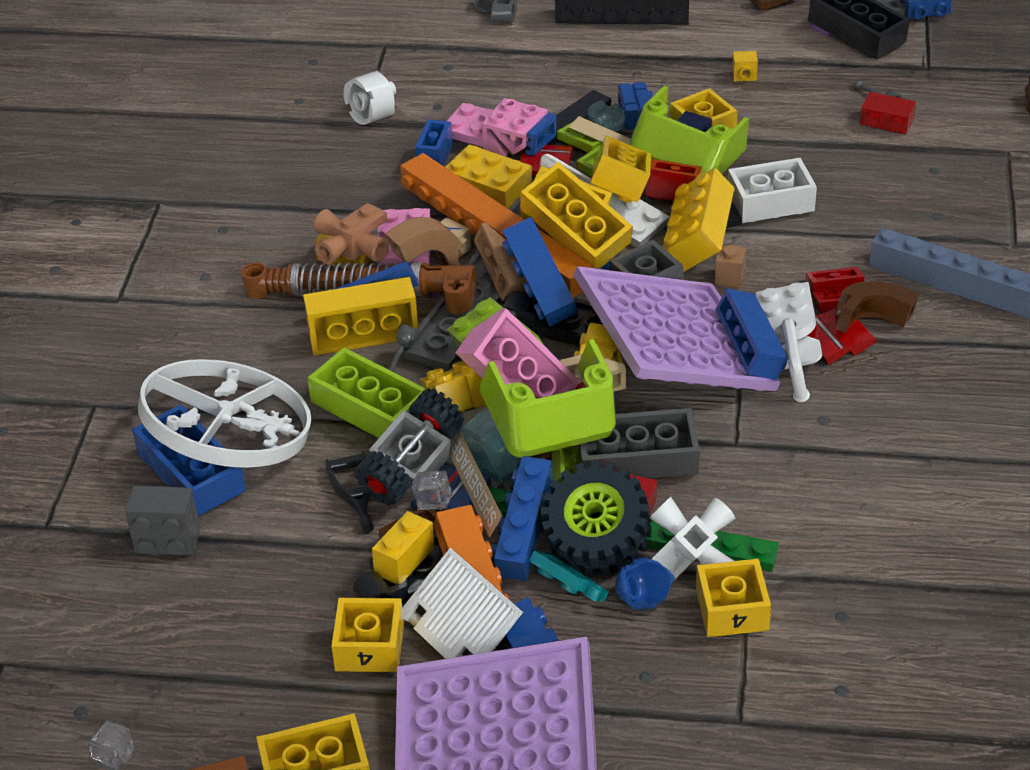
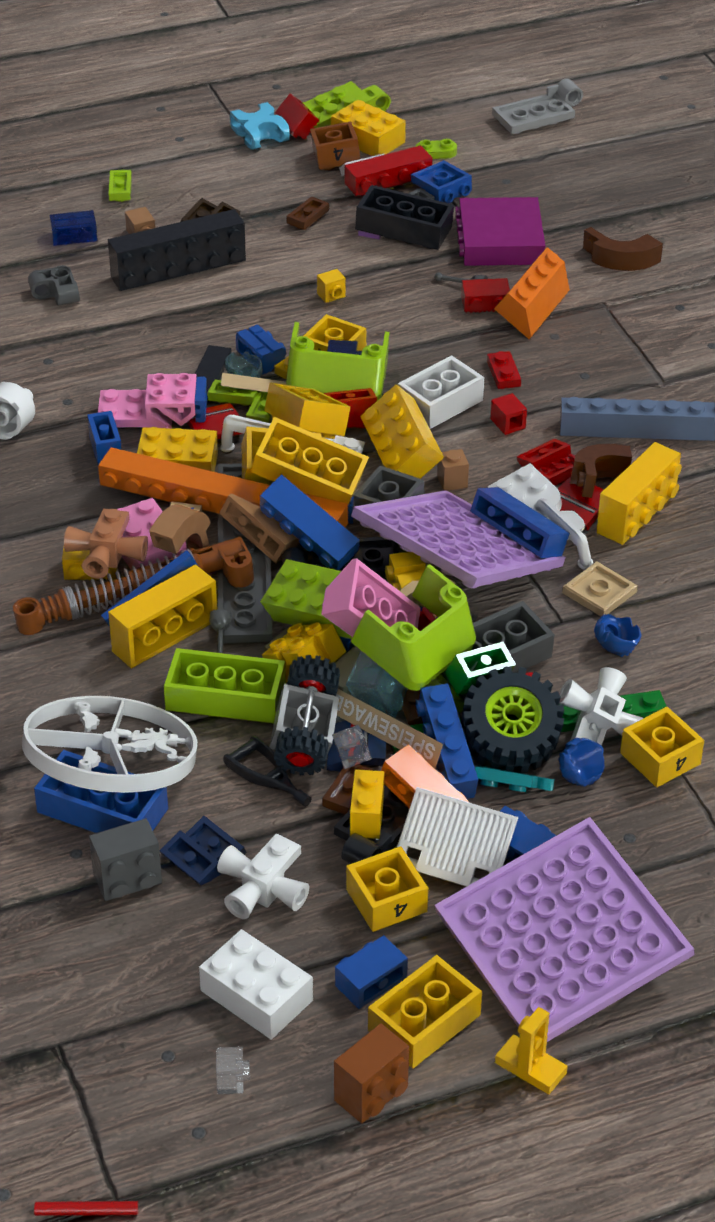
camera: 30 degrees left, 0 degrees up
none -> dark blue slope [159,816,247,886]
none -> white brick [199,929,313,1040]
none -> white brick [217,833,309,919]
none -> blue brick [335,935,408,1009]
none -> green brick [445,642,516,696]
none -> magenta brick [455,197,546,266]
none -> red plate [487,351,521,389]
none -> red brick [490,393,527,435]
none -> orange slope [495,247,570,339]
none -> tan tile [562,561,638,616]
none -> blue hair [594,614,642,657]
none -> yellow brick [597,442,682,545]

